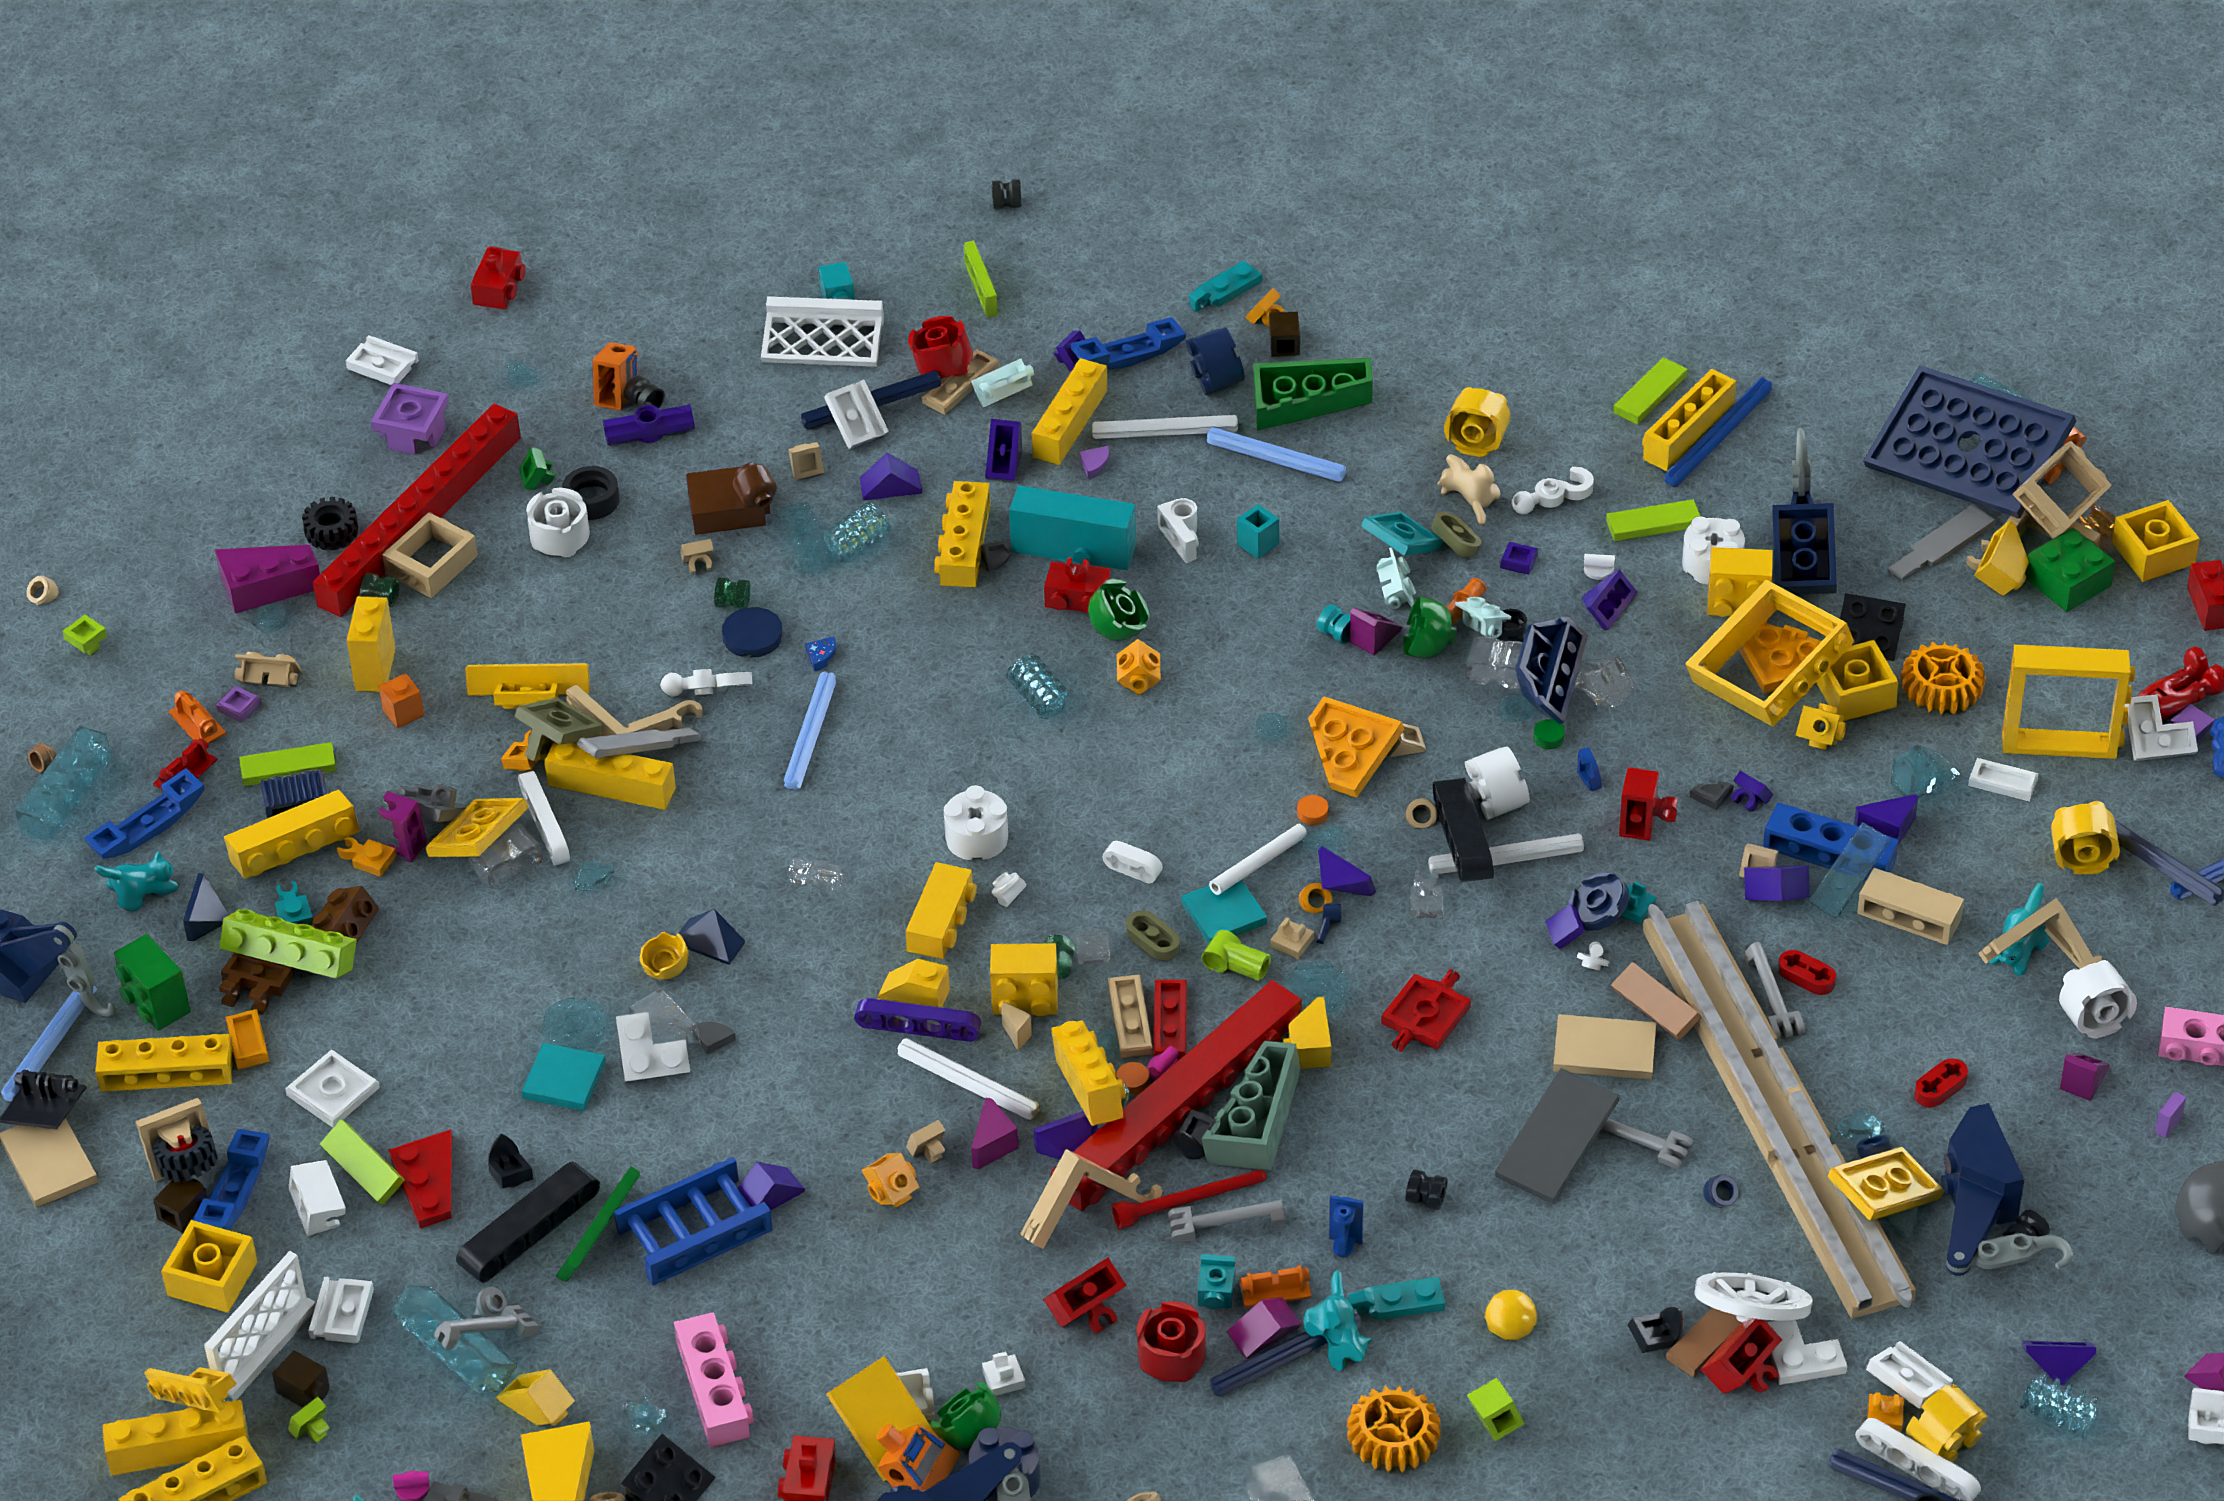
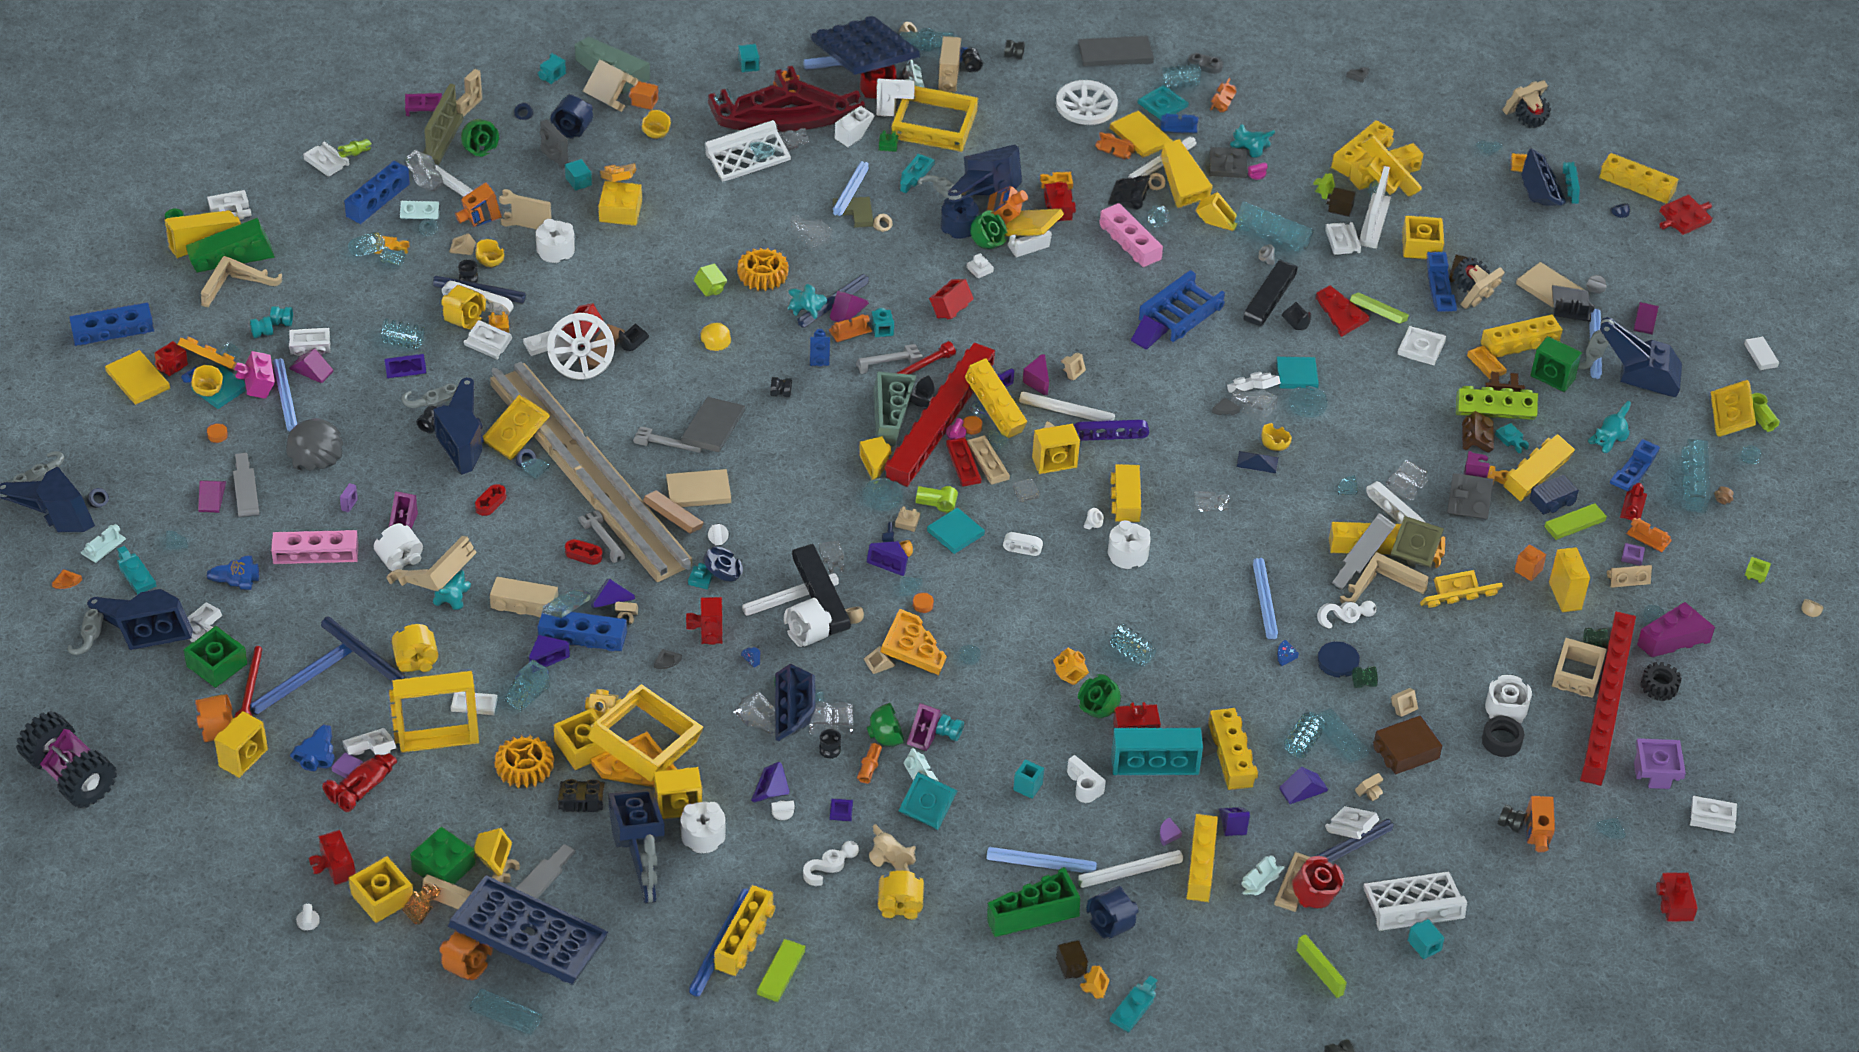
camera: 160 degrees right, 0 degrees up
dark blue slope [183,873,229,941] -> none
white hinge [289,1160,346,1236] -> none
yellow tile [425,798,529,857] -> none
light grey hinge [434,1305,540,1350] -> none
green tile [519,447,556,490] -> none
green tile [556,1166,640,1282] -> none
dark purple piece [603,404,695,445] -> none
reddish brown head [733,463,777,508] -> none
light orange brick [861,1152,919,1207] -> none
yellow slope [878,959,950,1008] -> none
tan hinge [1020,1149,1162,1249] -> none
clear green wheel [1043,935,1075,979] -> none
dark purple tile [1053,330,1086,371] -> none
blue slope [1070,317,1186,369] -> none
olive plate [1126,911,1180,961] -> none
red brick [1137,1301,1206,1382] -> none
white piece [1209,824,1307,895] -> none
teal hinge [1348,1277,1445,1320] -> none
red plate [1381,969,1471,1052] -> none
olive plate [1431,512,1482,558] -> none
light aqua hinge [1455,597,1511,639] -> none
dark purple tile [1545,904,1585,949] -> none
lime tile [1606,499,1701,541] -> none
dark blue piece [1703,1174,1739,1208] -> none
dark purple tile [1732,770,1774,812] -> none
tan window [2012,441,2112,539] -> none

